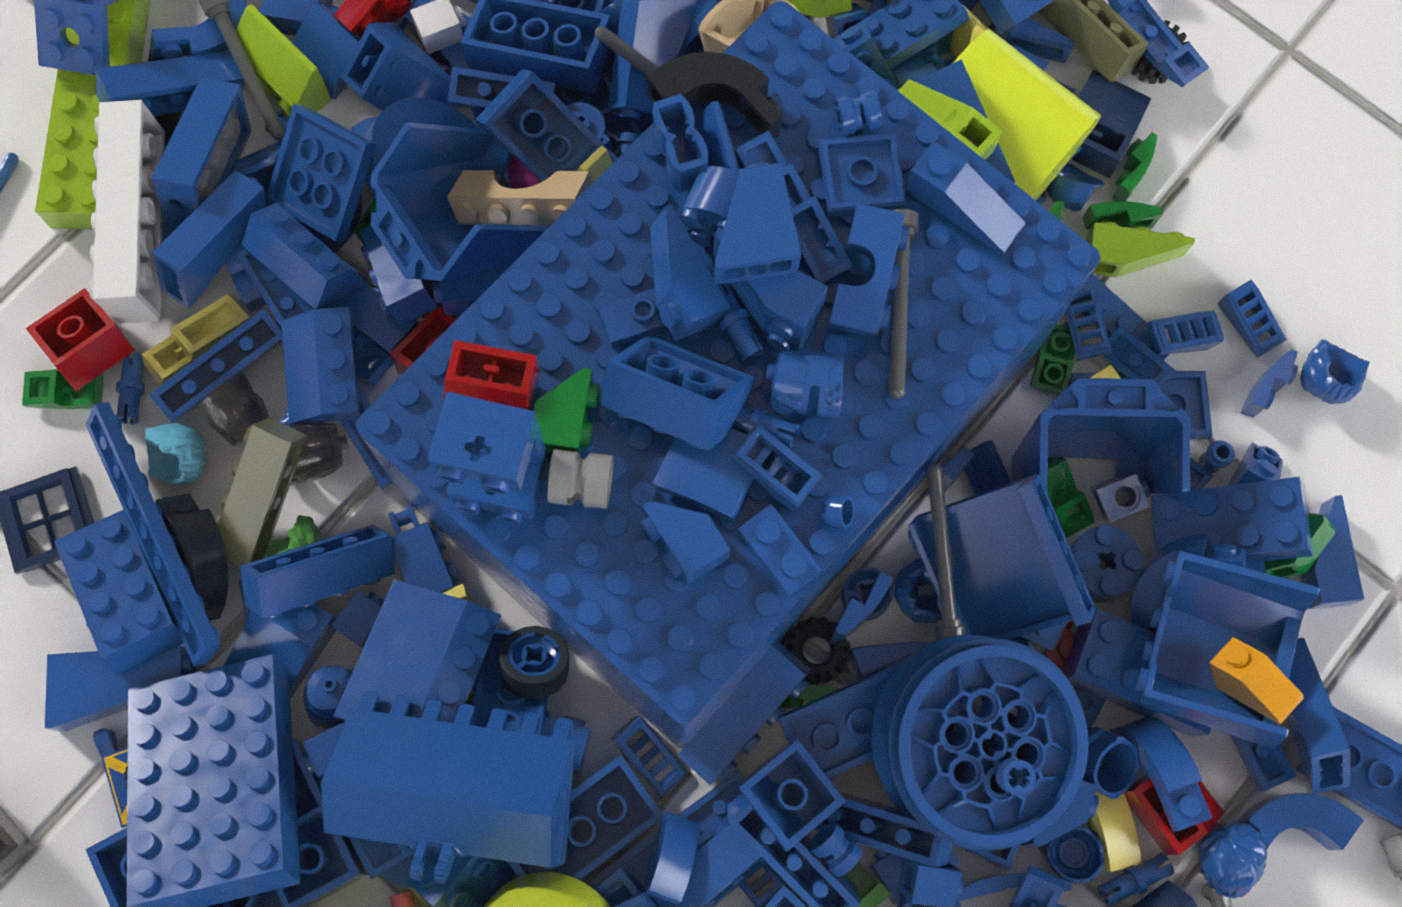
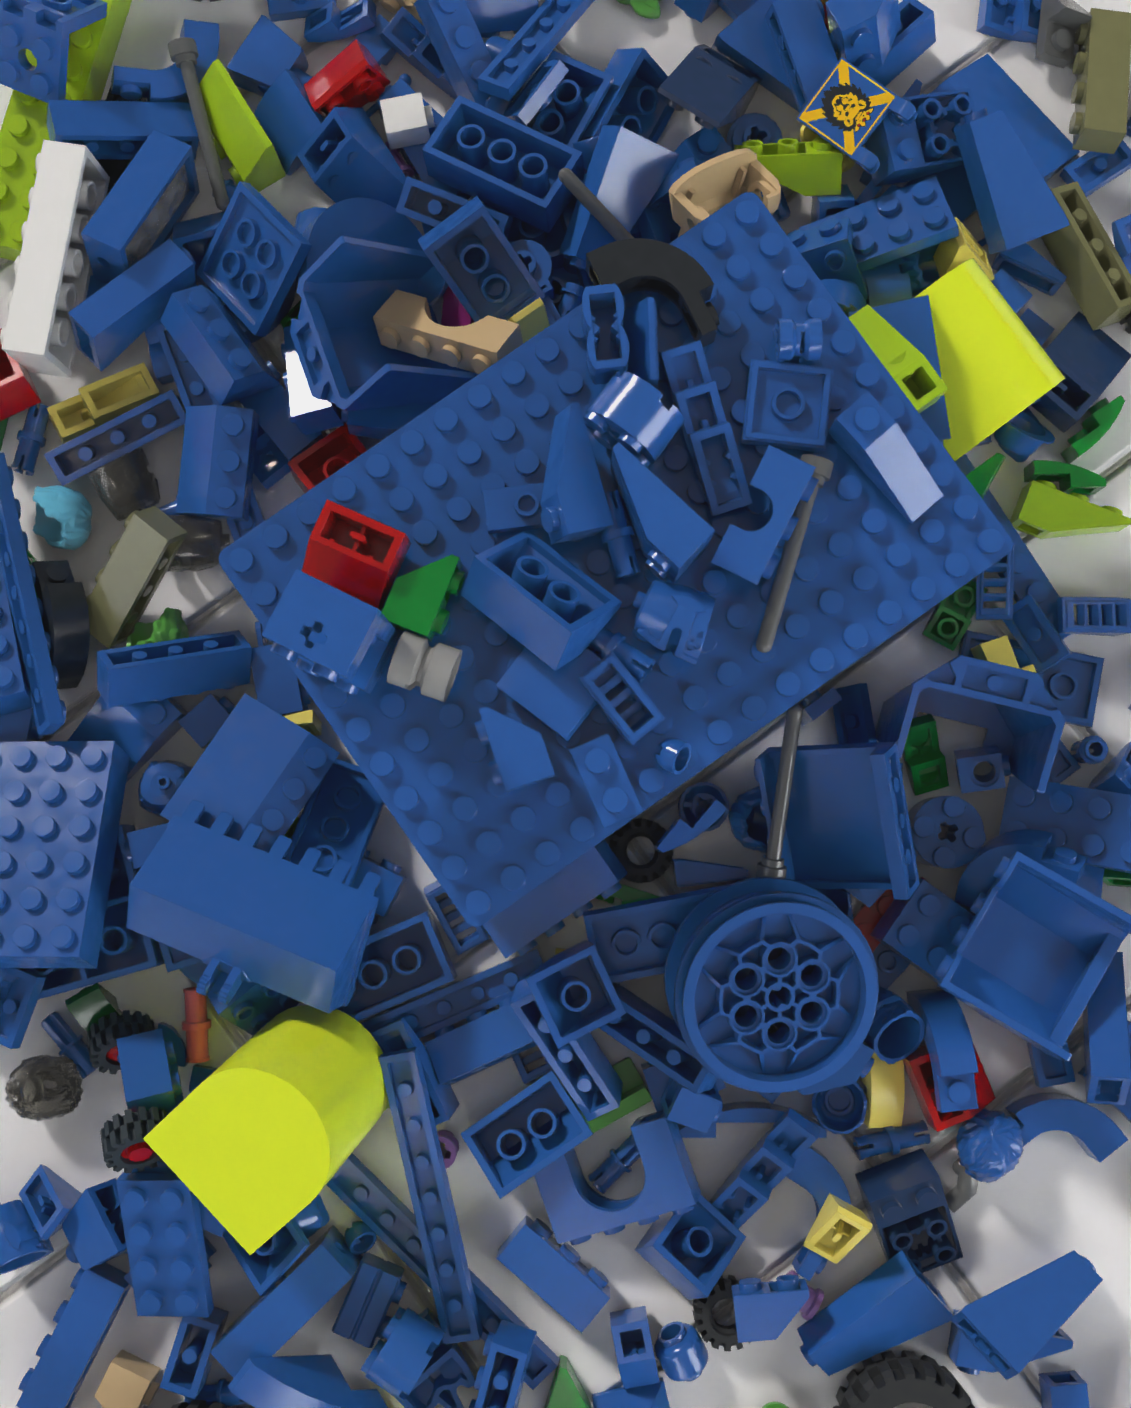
camera: 20 degrees right, 10 degrees up
wheel [499,626,570,699] -> none
blue slope [645,812,700,905] -> none
blue slope [713,162,801,285] -> none
blue wheel [808,822,863,877] -> none
blue bush [995,758,1036,796] -> none
light orange slope [1209,637,1304,725] -> none

